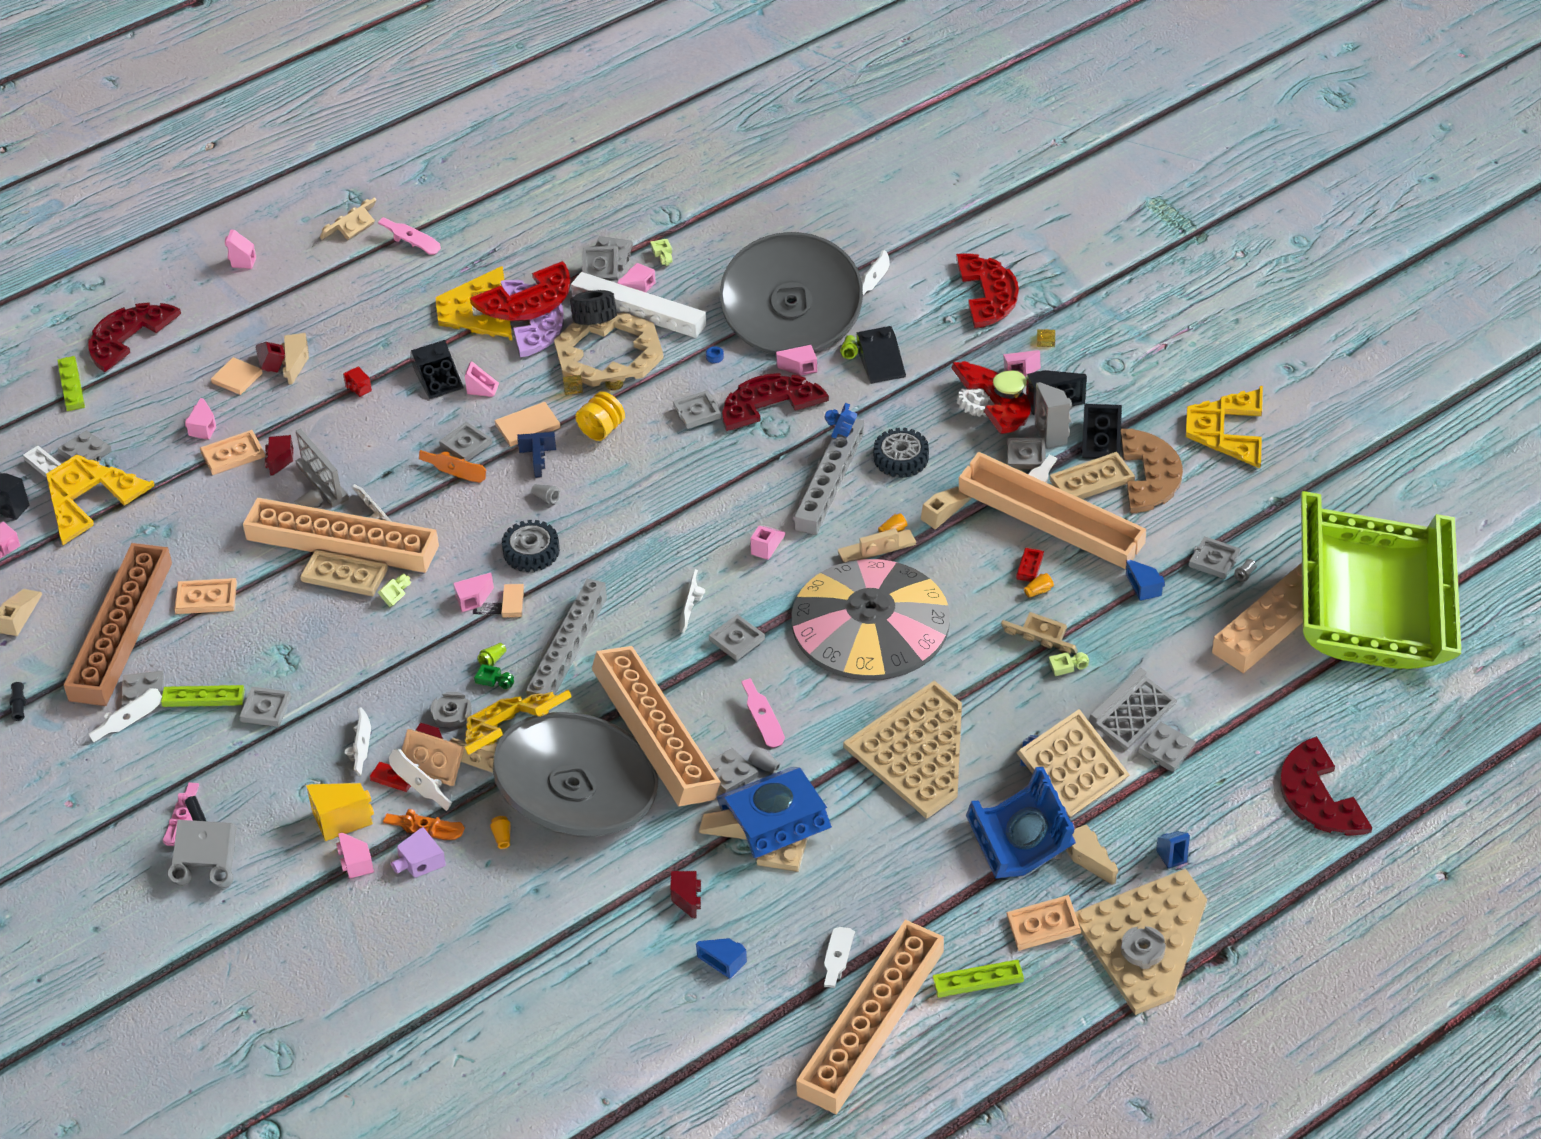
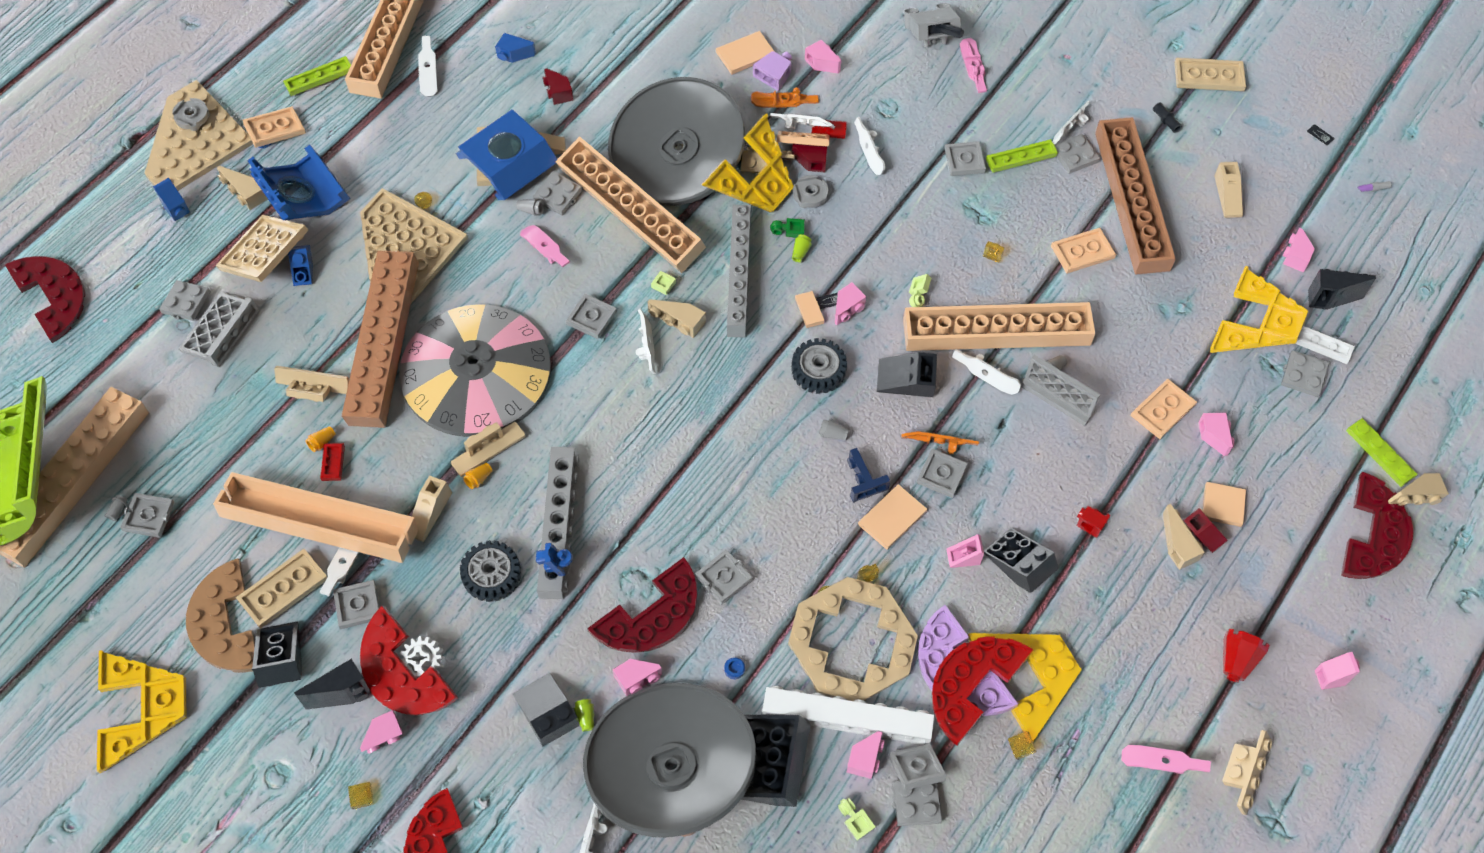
camera: 160 degrees right, 15 degrees up
dark red slope [265,435,294,476] -> none
tan plate [300,550,388,597] -> none
yellow slope [306,783,374,841] -> none
black tyre [570,290,617,325] -> none
yellow wheel [575,391,625,441] -> none
bright pink slope [750,526,785,560] -> none
yellowish green piece [993,371,1027,399] -> none
light grey slope [1035,382,1072,449] -> none
yellowish green plate [1049,652,1089,676] -> none
blue slope [1126,560,1165,601] -> none
none -> nougat brick [342,251,419,428]
none -> clear yellow plate [414,192,432,209]
none -> tan slope [648,299,706,338]
none -> yellowish green plate [651,271,676,295]
none -> light nougat tile [716,31,775,75]
none -> black slope [741,715,811,807]
none -> slope [877,352,937,398]
none -> clear yellow plate [983,241,1005,263]
none -> clear yellow plate [1008,731,1037,760]
none -> red cone [1223,629,1270,683]
none -> tan slope [1388,473,1448,505]

